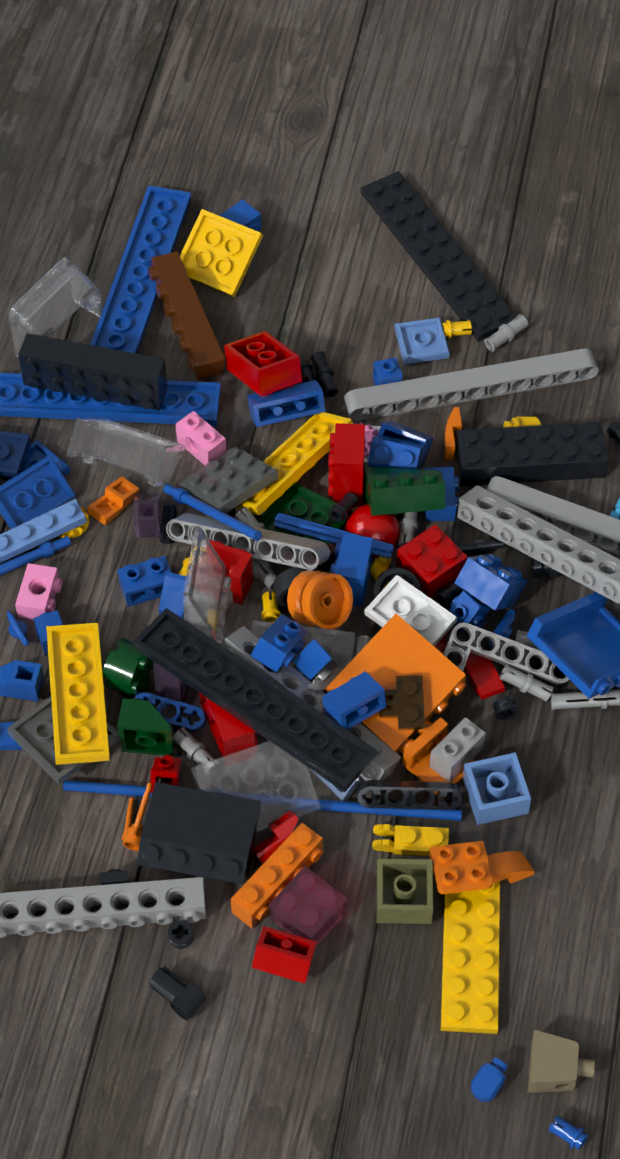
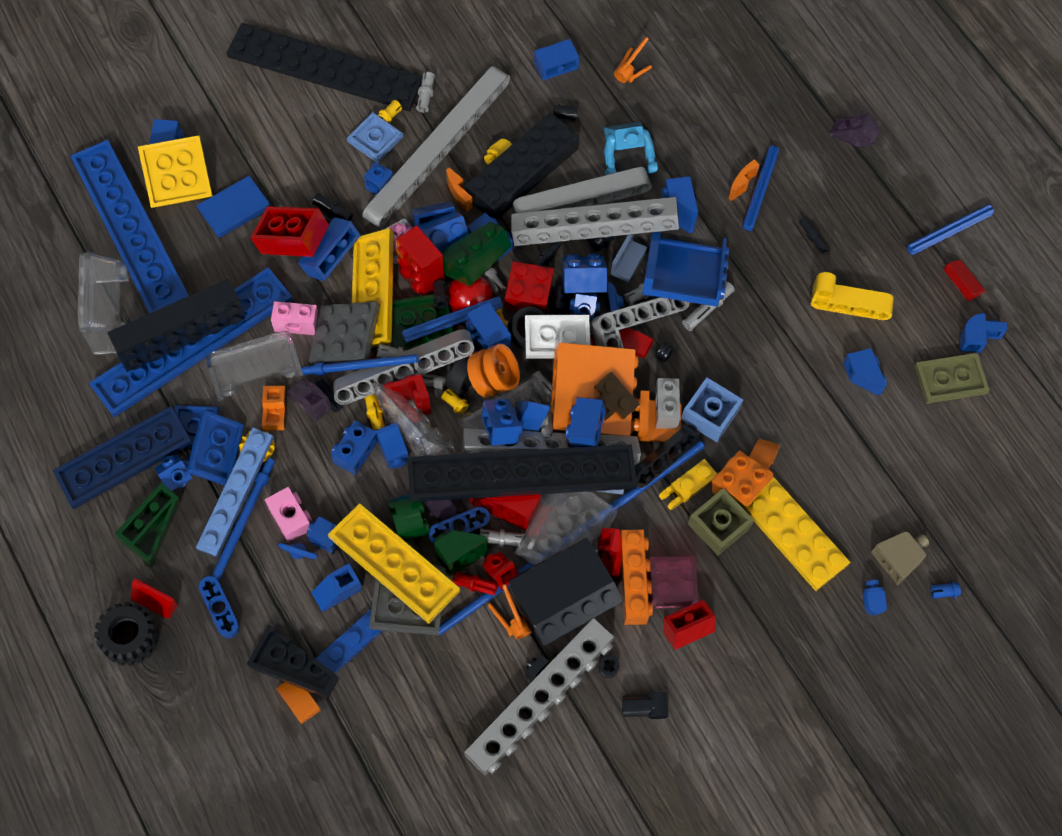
camera: 45 degrees left, 10 degrees up
reddish brown brick [148,251,225,380] -> none
light grey pin [500,664,553,702] -> none
none -> blue tile [196,176,271,238]
none -> red axle [452,571,498,595]
none -> sand blue panel [610,234,648,283]

